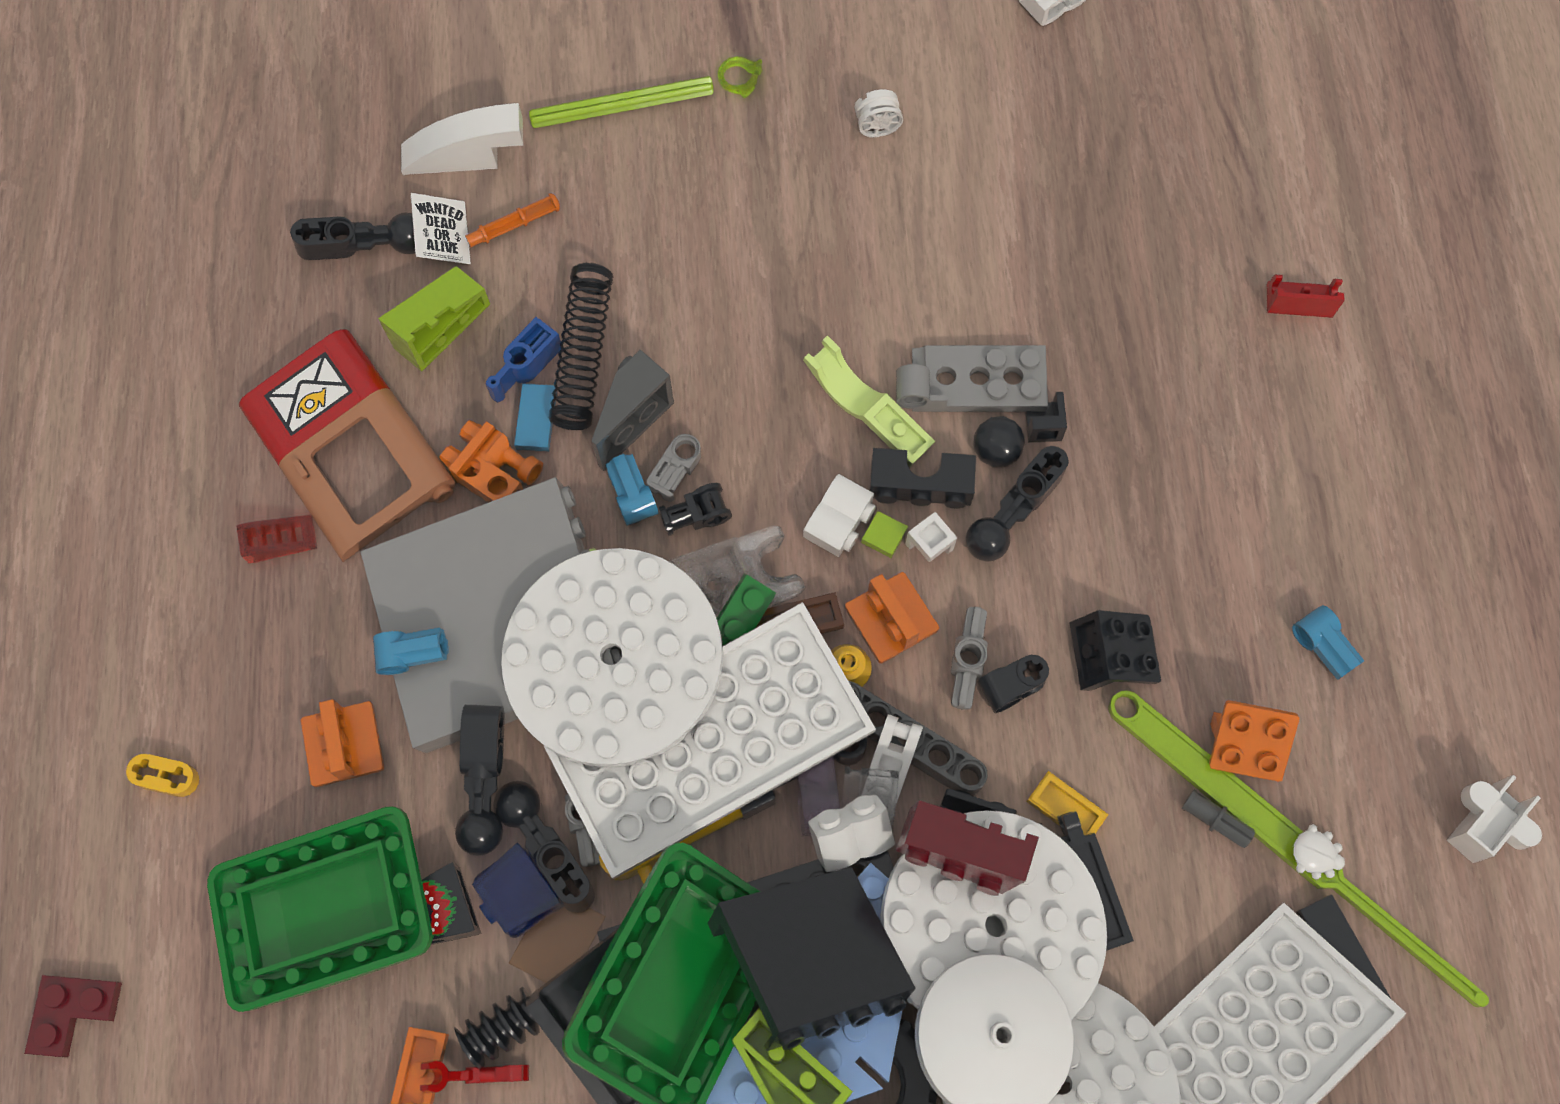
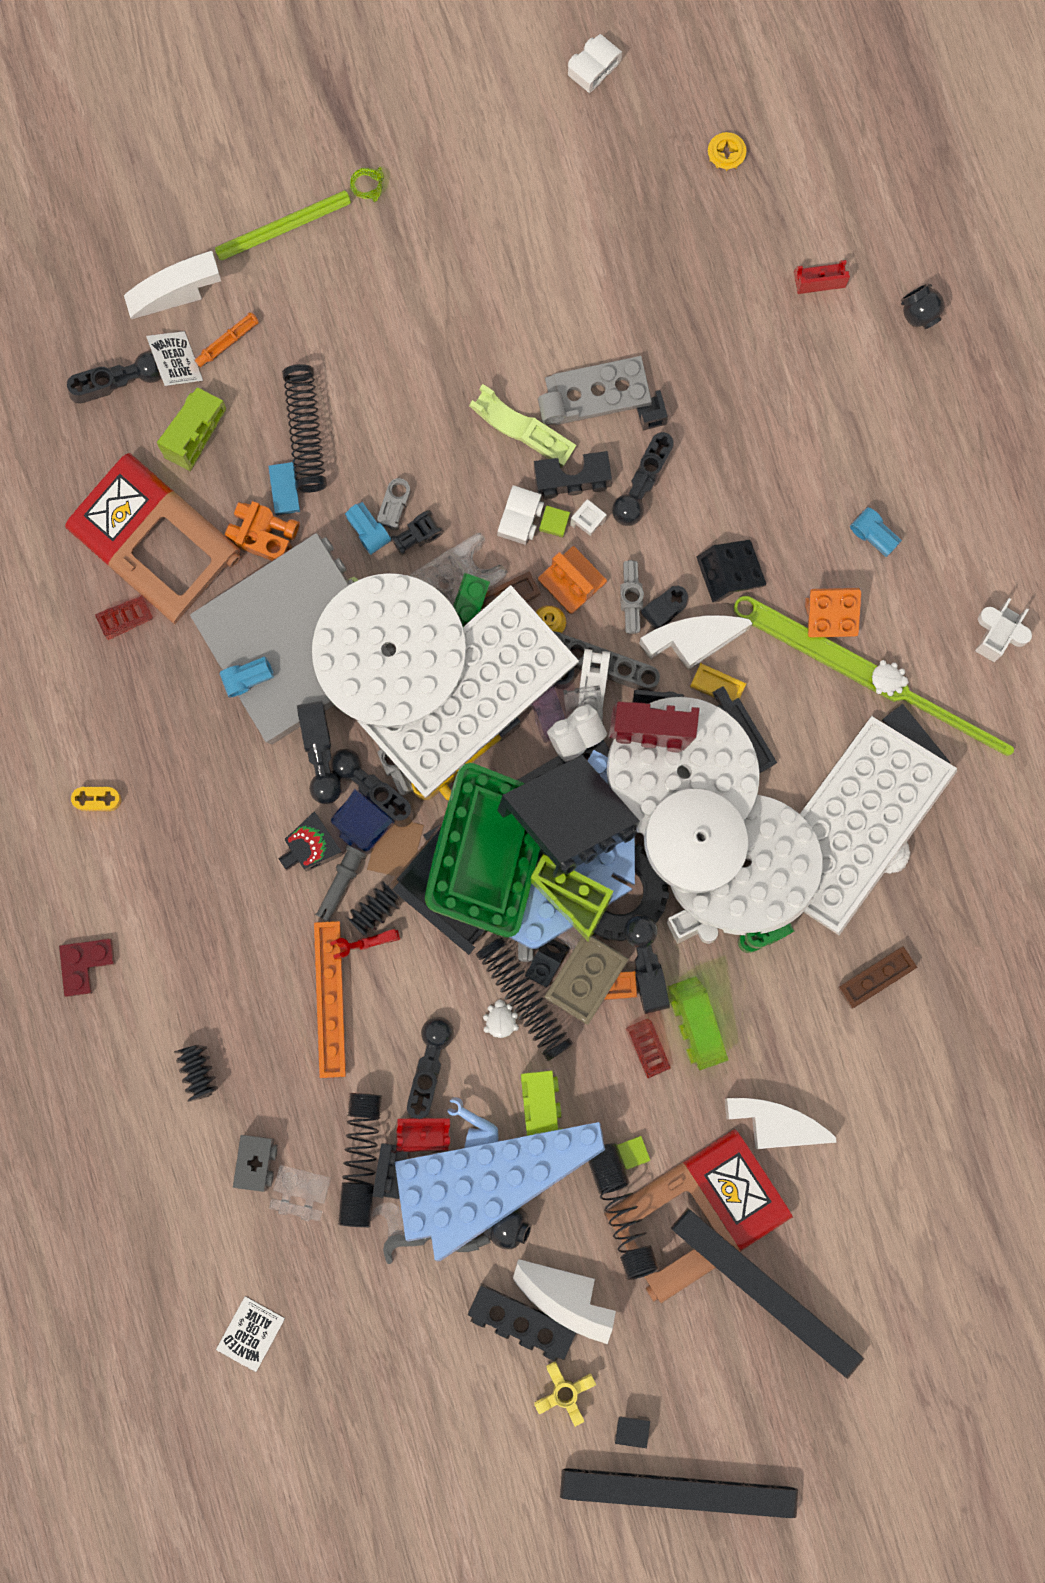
camera: 15 degrees left, 10 degrees up
green wedge [207,806,433,1012] -> none
orange bracket [301,699,384,787] -> none
blue piece [486,317,561,403] -> none
dark grey slope [591,350,674,471] -> none
white wheel [854,89,903,137] -> none
black hair [973,416,1025,467] -> none
dark grey axle [1181,789,1255,848] -> none
none -> dark grey pin [315,845,367,922]
none -> white slope [639,616,752,670]
none -> yellow gear [707,132,746,171]
none -> black piece [901,283,945,329]

